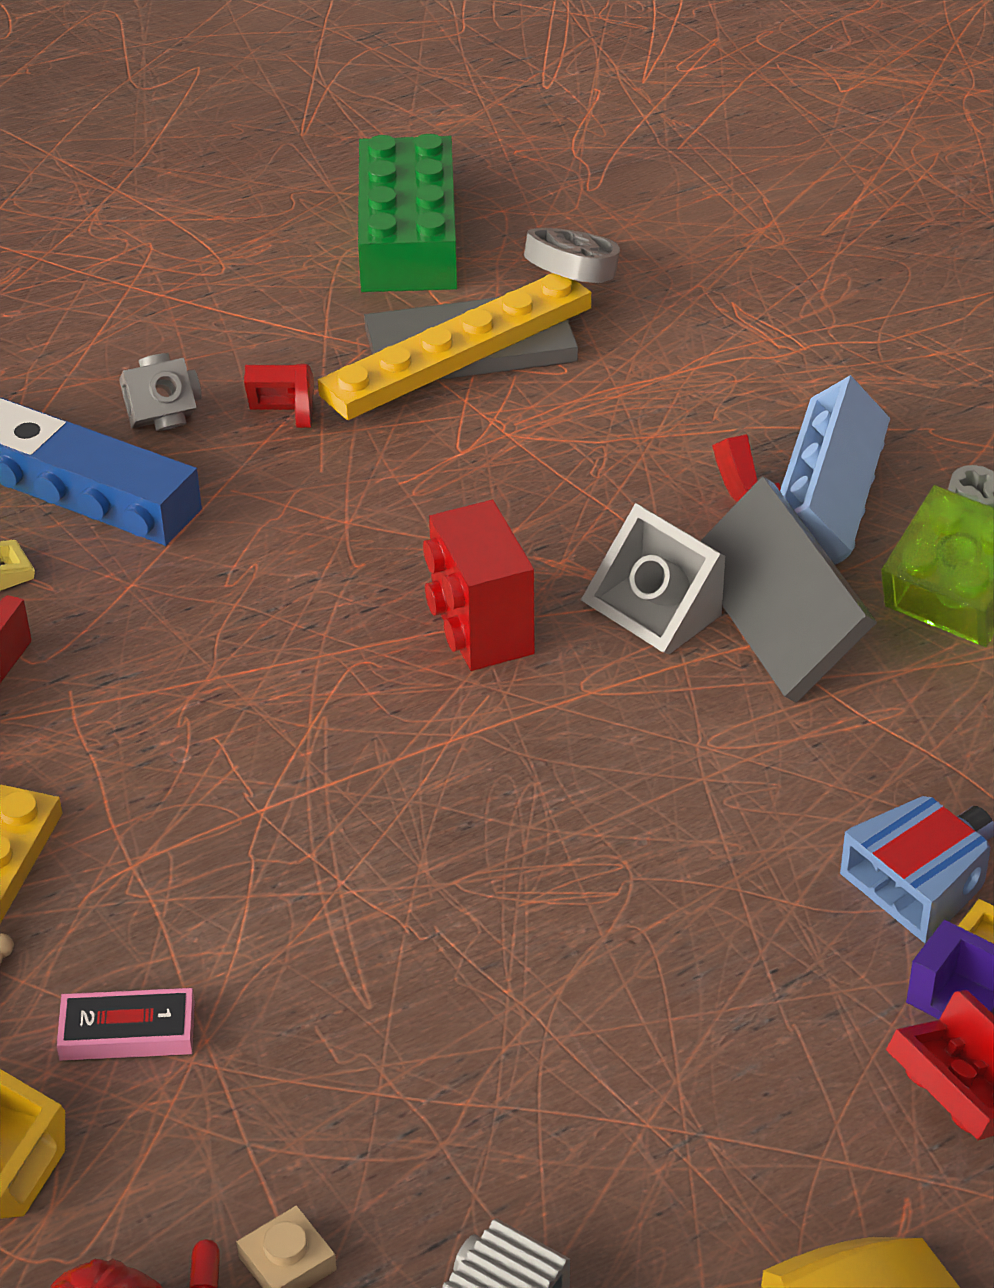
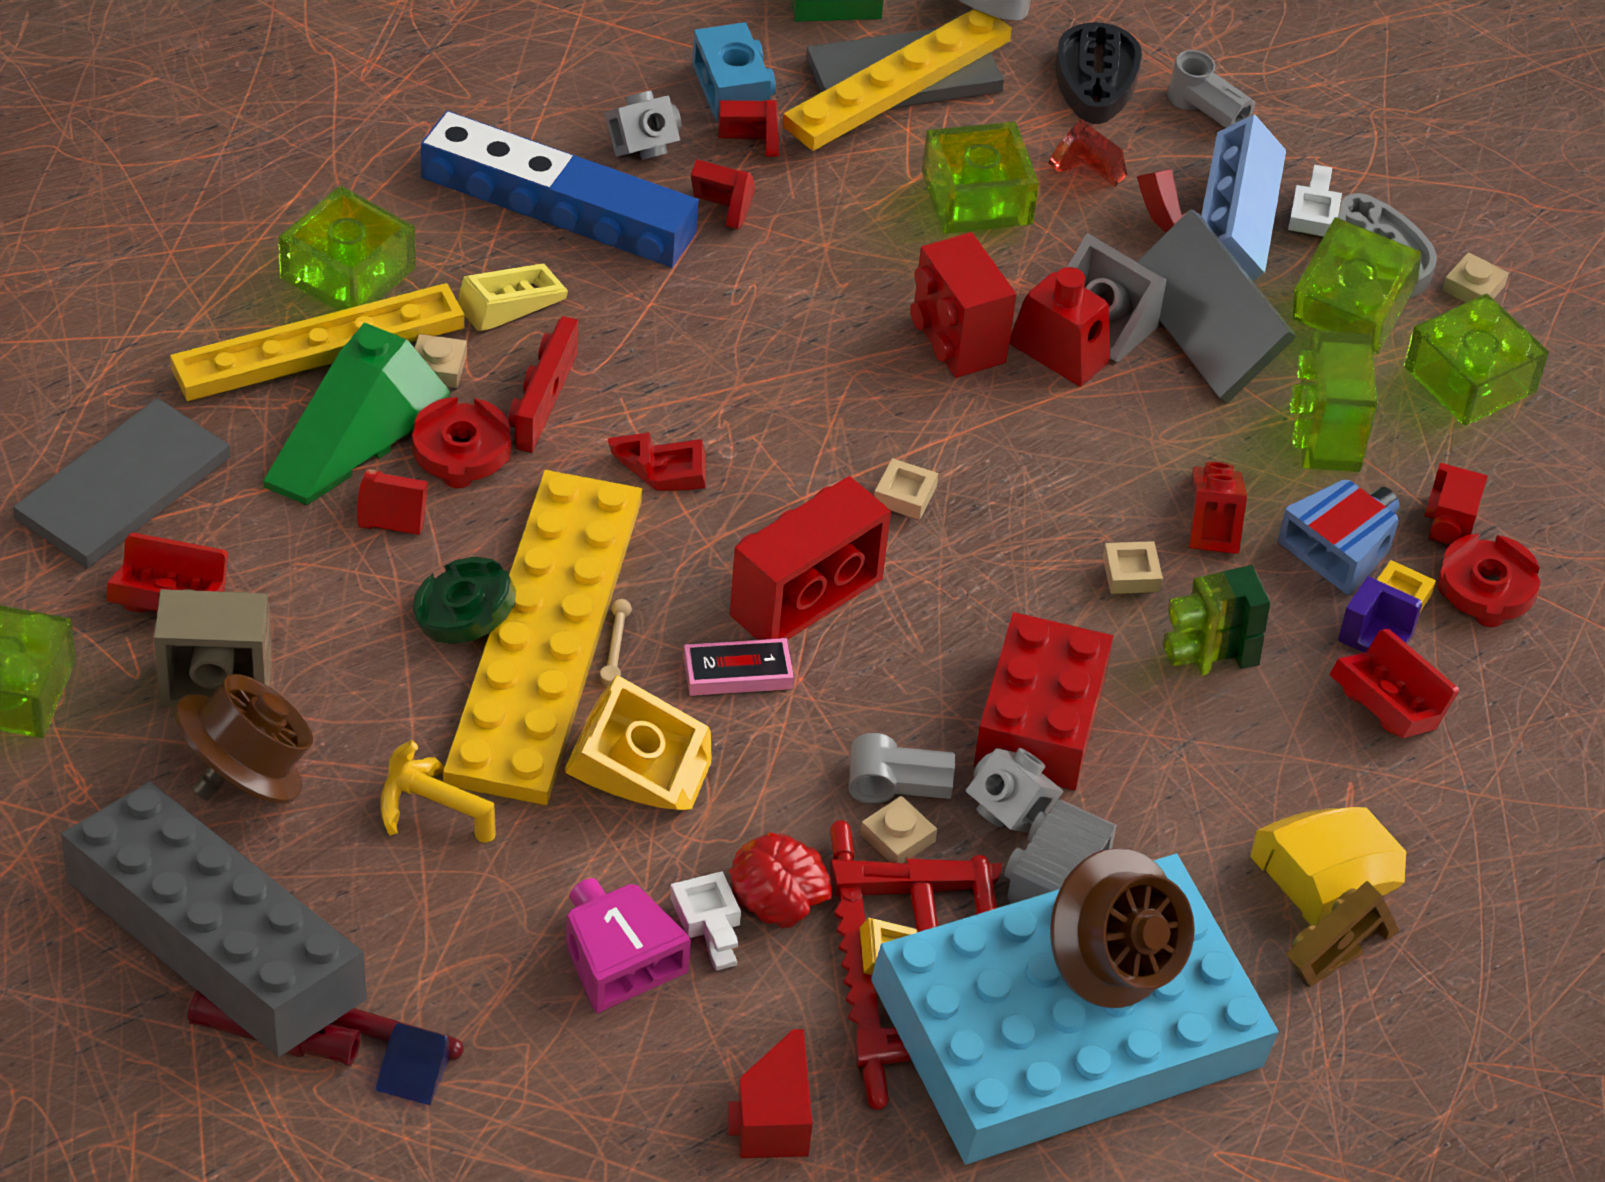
camera: 10 degrees left, 5 degrees up
none -> red slope [608,432,706,491]
none -> red tile [690,159,755,230]
none -> dark azure brick [692,22,776,123]
none -> red brick [729,475,891,640]
none -> light grey piece [848,733,955,804]
none -> tan plate [874,458,939,520]
none -> clear neon green brick [922,121,1039,234]
none -> light grey brick [966,748,1064,833]
none -> red brick [973,612,1114,791]
none -> red torso [1009,267,1110,387]
none -> clear red tile [1048,119,1128,186]
none -> black piece [1055,22,1142,124]
none -> tan plate [1103,541,1163,594]
none -> clear neon green hips [1163,564,1271,676]
none -> light grey piece [1167,50,1256,128]
none -> red bracket [1189,461,1247,554]
none -> white plate [1288,164,1342,238]
none -> clear neon green brick [1290,331,1378,472]

